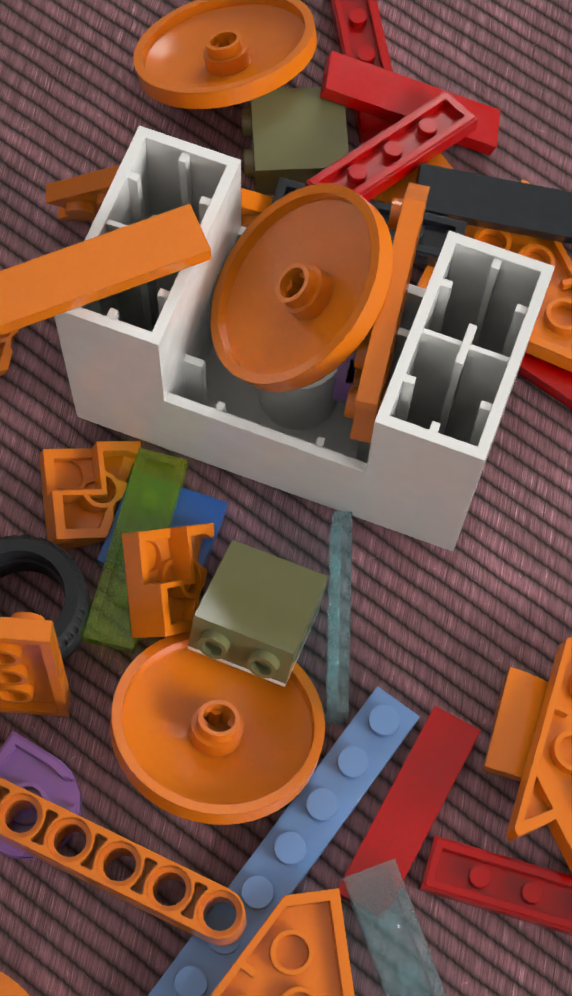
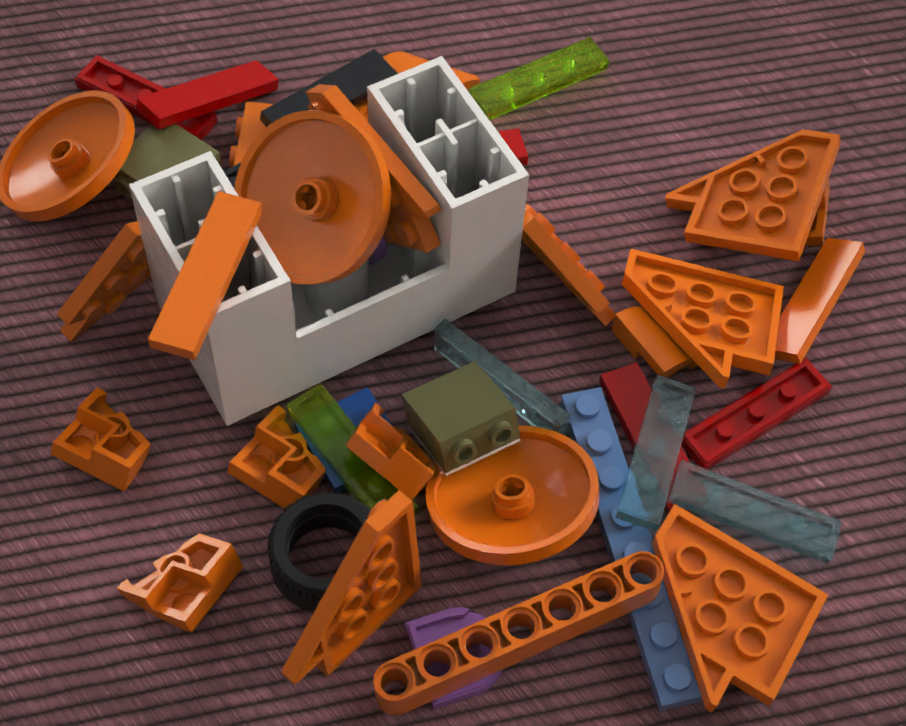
camera: 50 degrees left, 10 degrees down
red tile [305,91,478,201] -> none
none -> orange wing [522,203,615,326]
none -> clear light blue tile [615,375,696,532]

